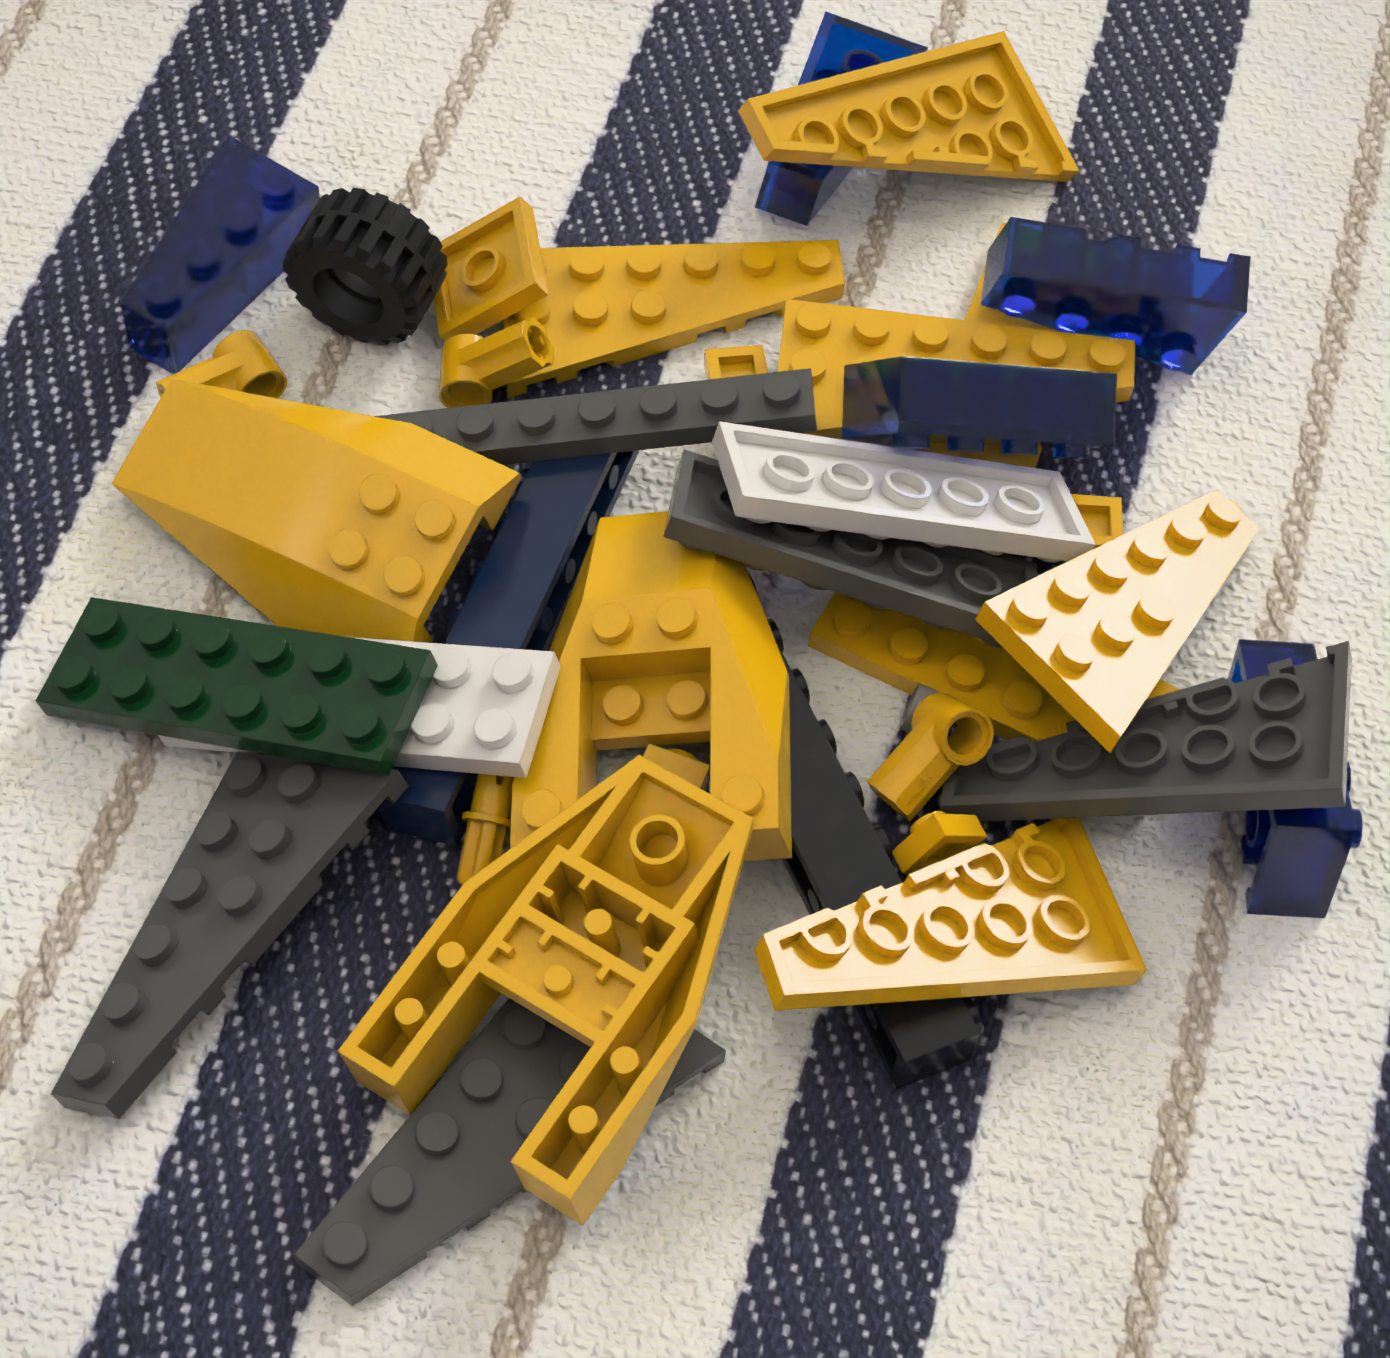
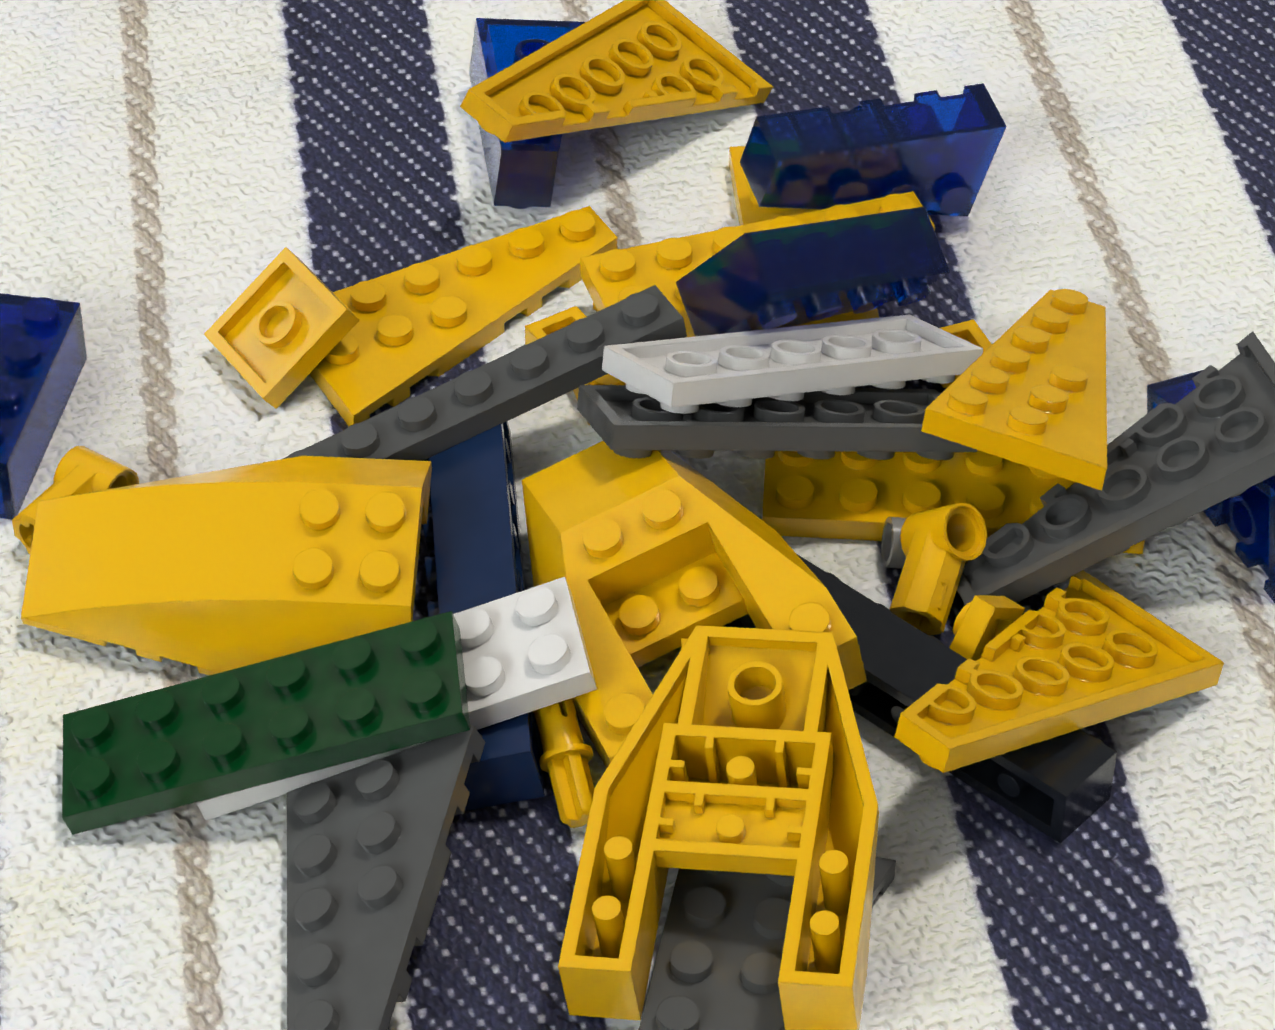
camera: 20 degrees left, 15 degrees down
black tyre [283,188,448,345] -> none
yellow piece [439,317,554,408] -> none

